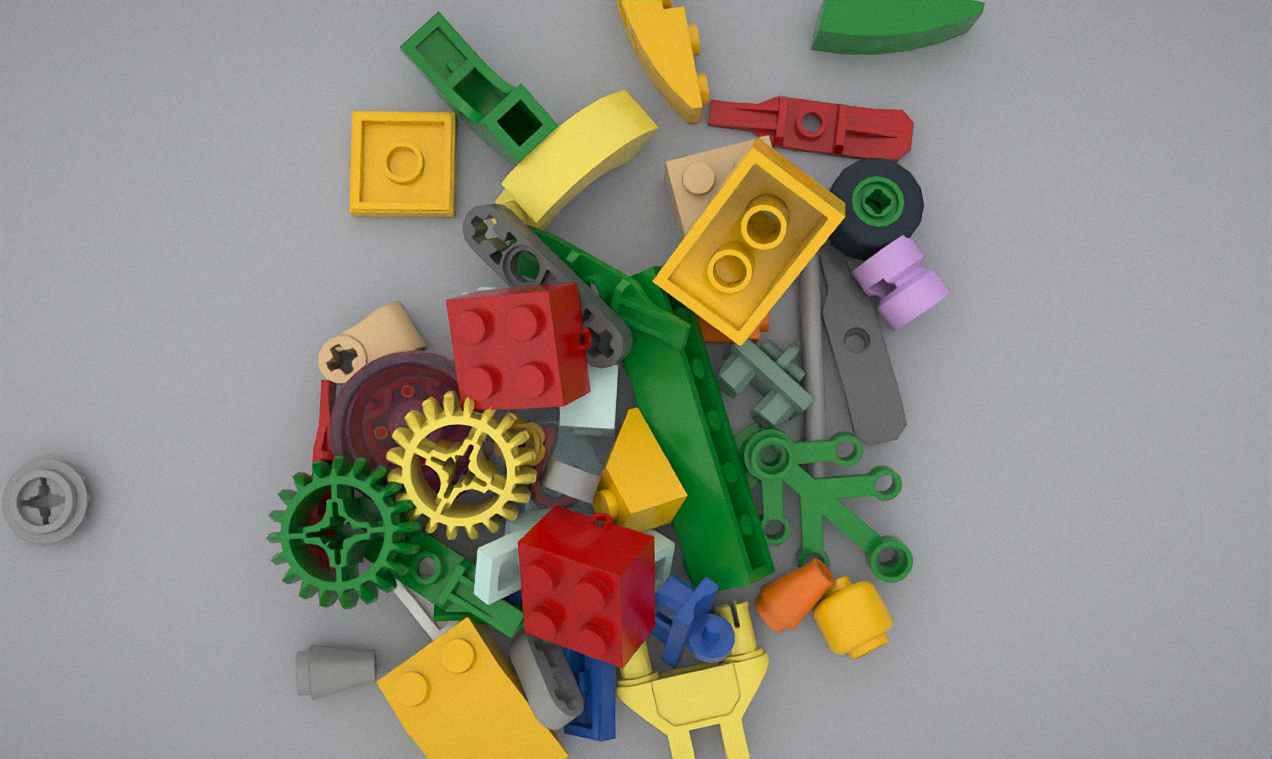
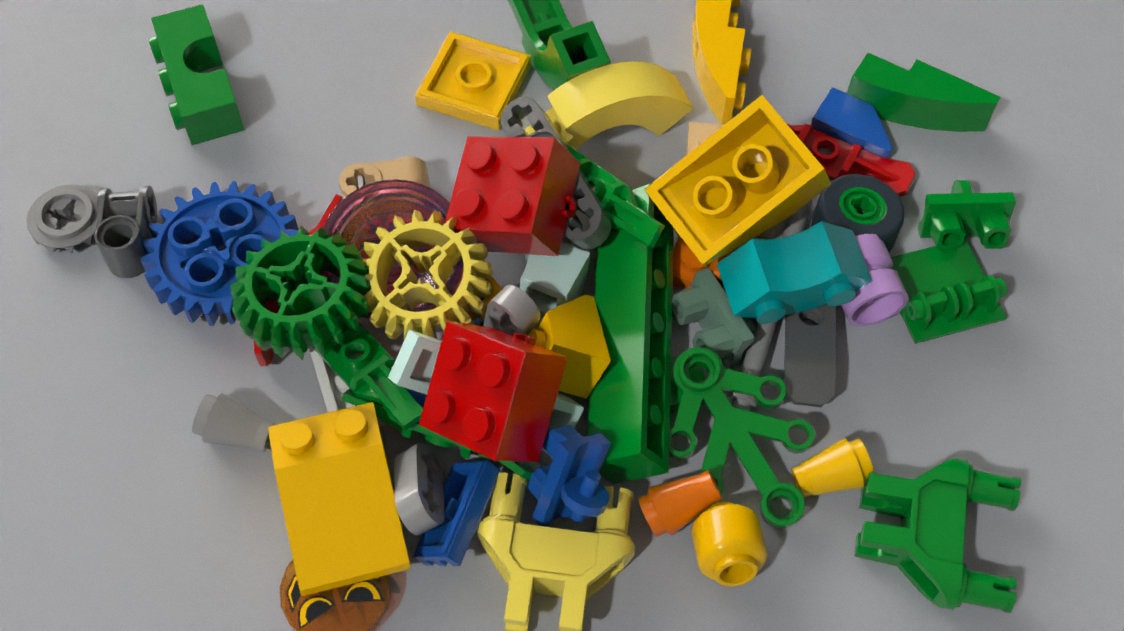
camera: 25 degrees right, 25 degrees down
none -> dark grey piece [94,186,157,278]
none -> blue gear [141,181,299,326]
none -> green arch [148,4,245,145]
none -> teal brick [717,221,872,324]
none -> yellow cone [791,438,874,498]
none -> blue tile [811,87,893,159]
none -> green connector [854,458,1021,613]
none -> green hinge [891,238,1007,344]
none -> green hips [917,180,1016,250]

